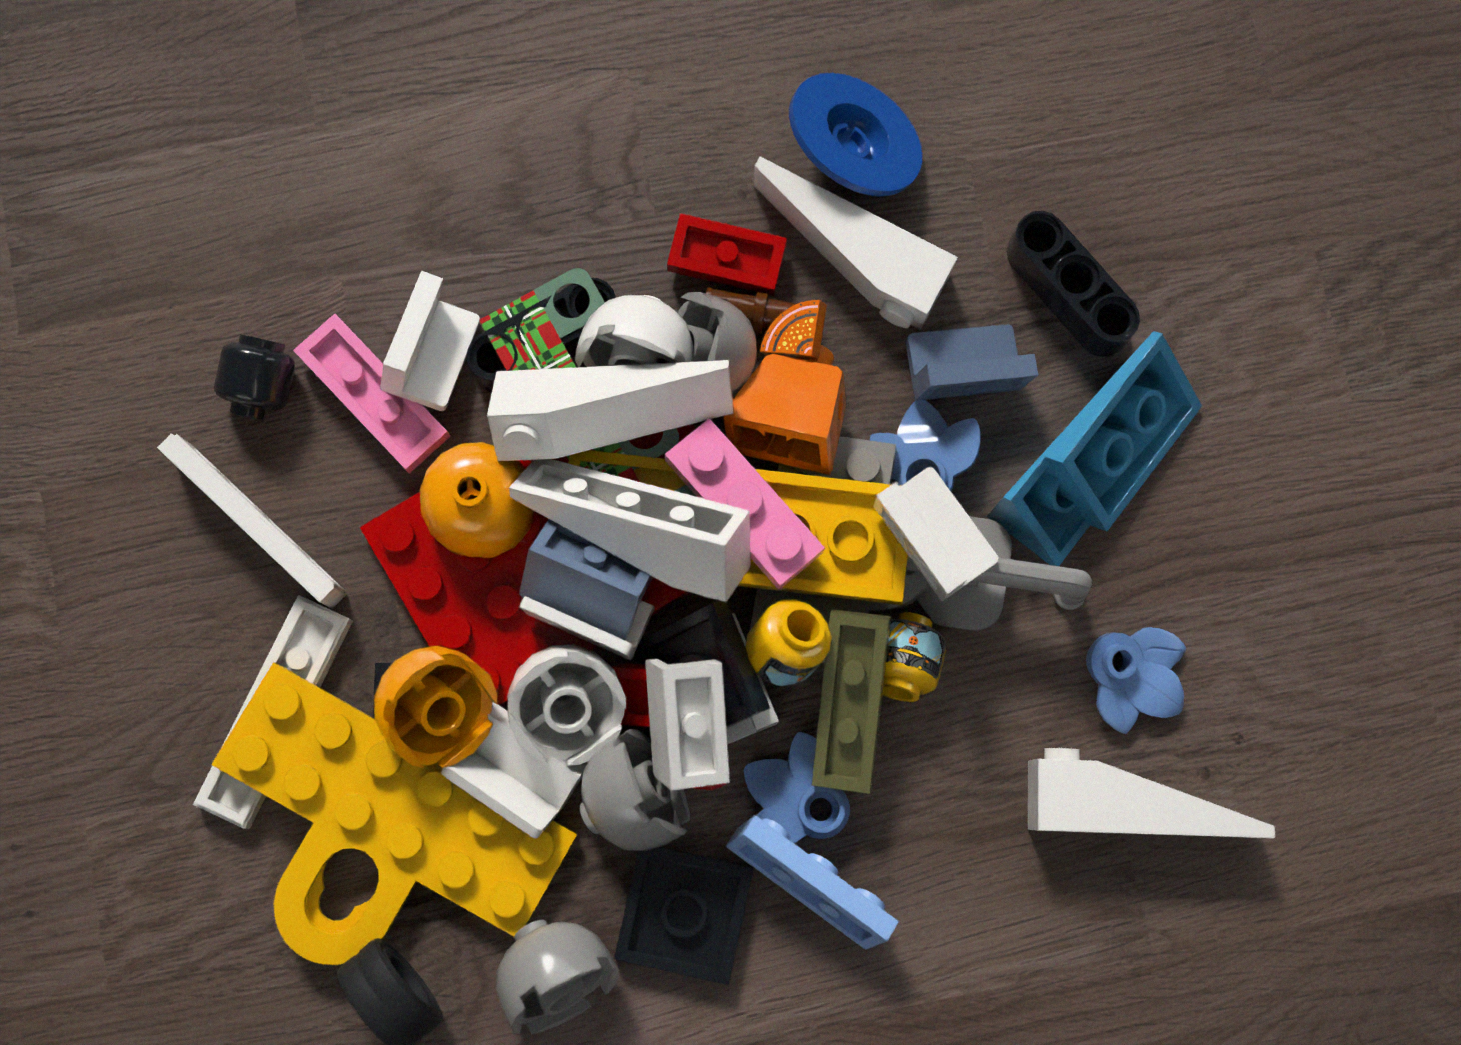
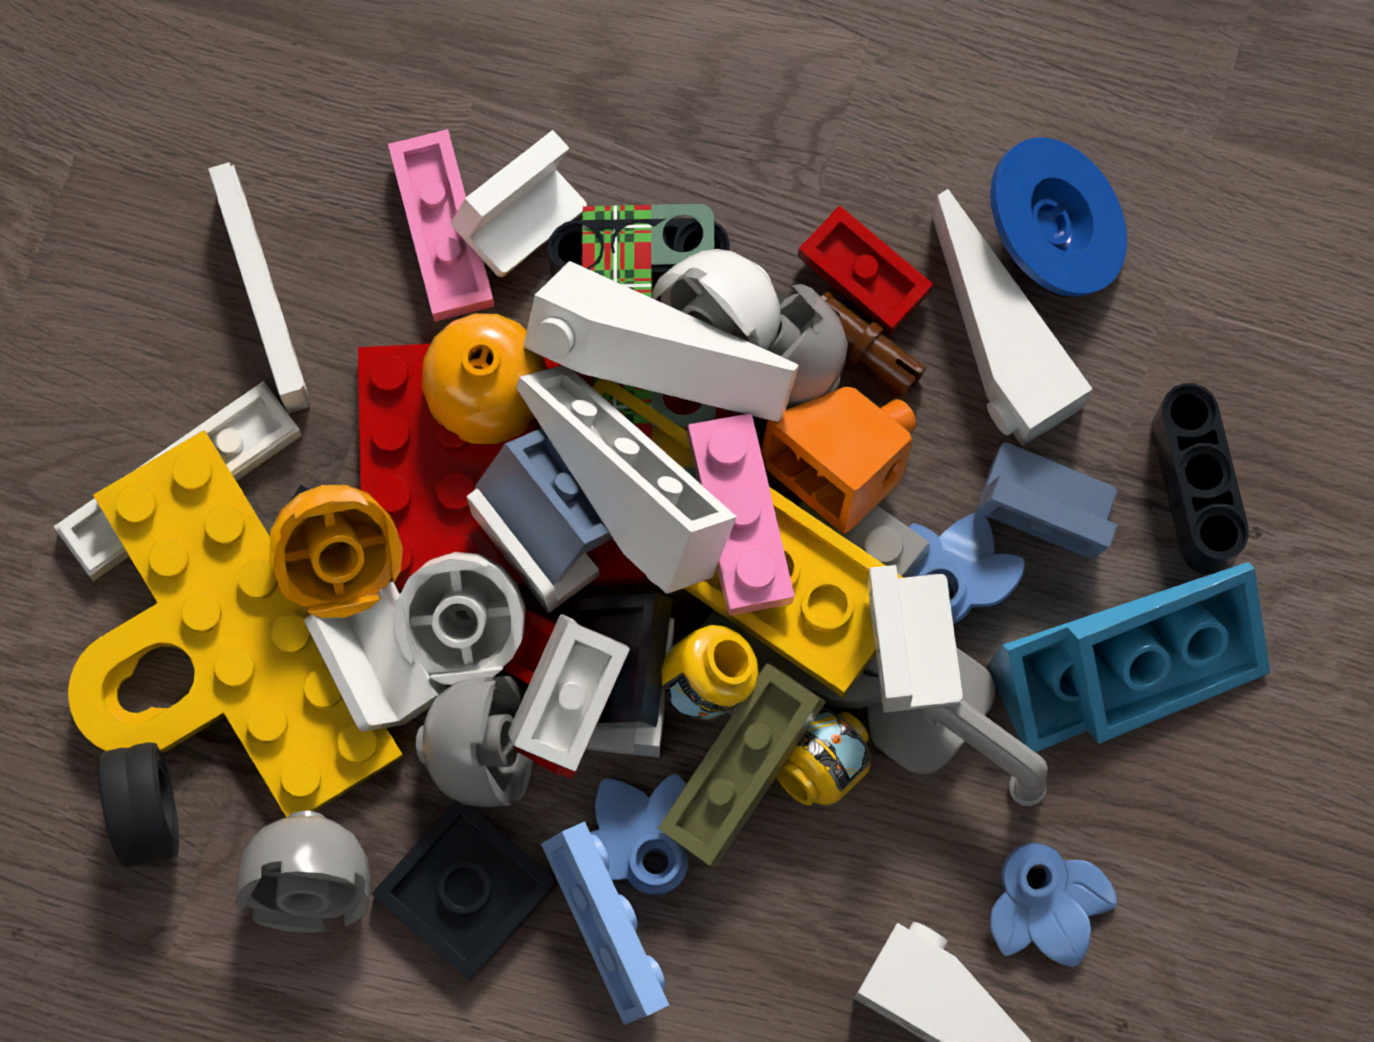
camera: 30 degrees right, 5 degrees down
black head [214,334,295,420] -> none
orange tile [760,300,827,360] -> none

